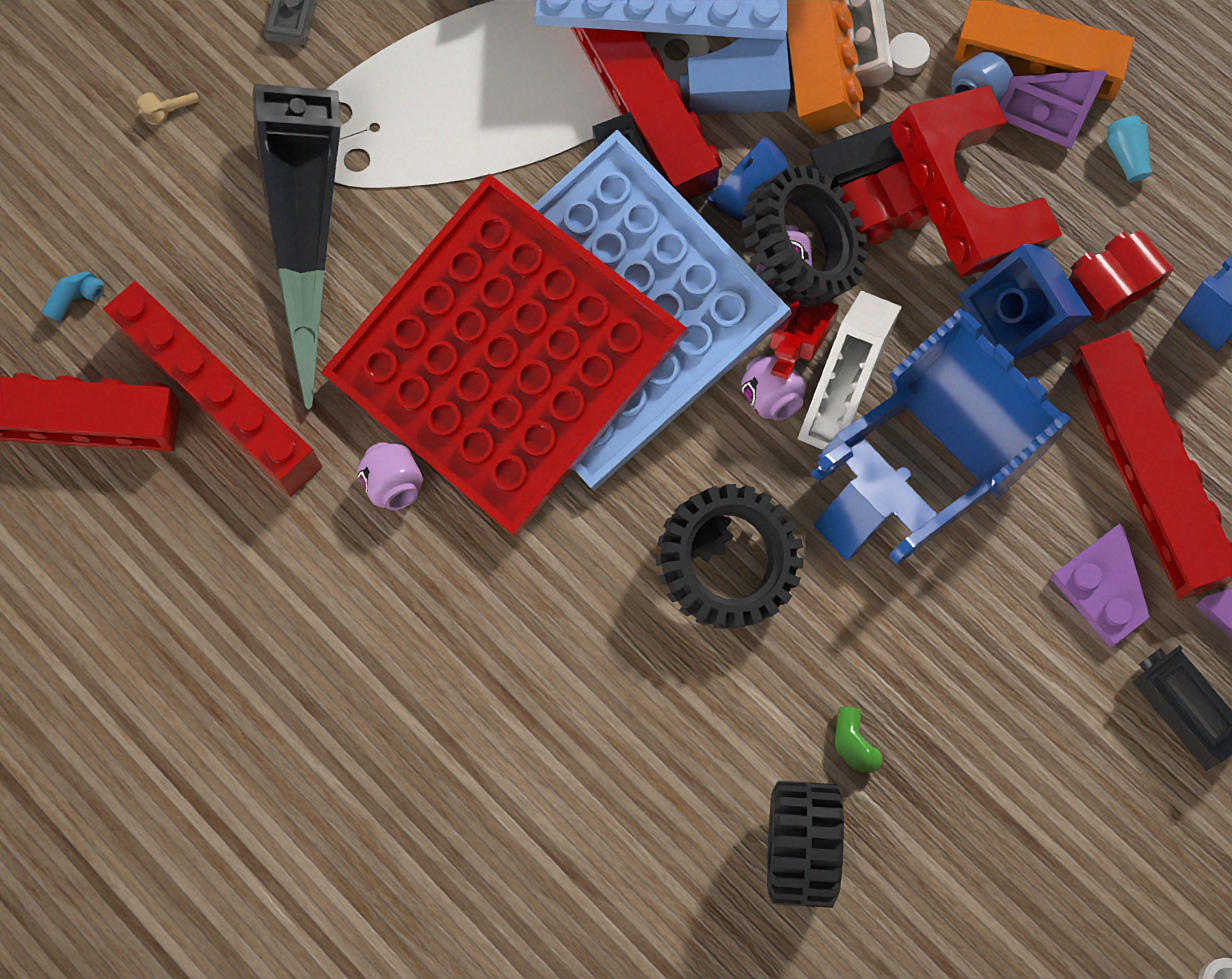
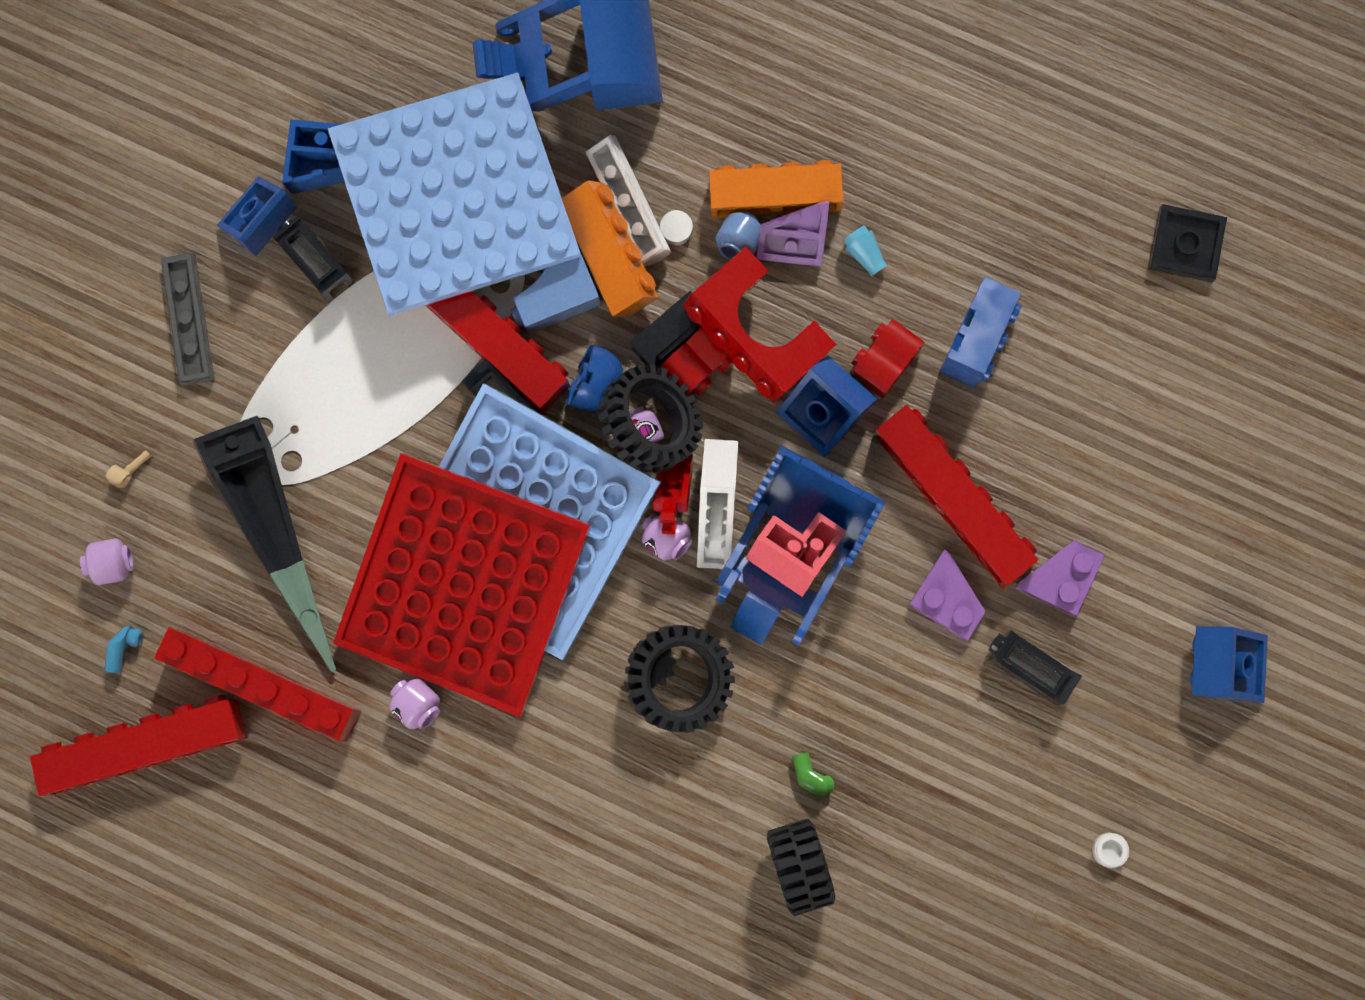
camera: 15 degrees left, 10 degrees up
none -> lavender head [80,538,134,585]
none -> coral brick [746,512,847,597]

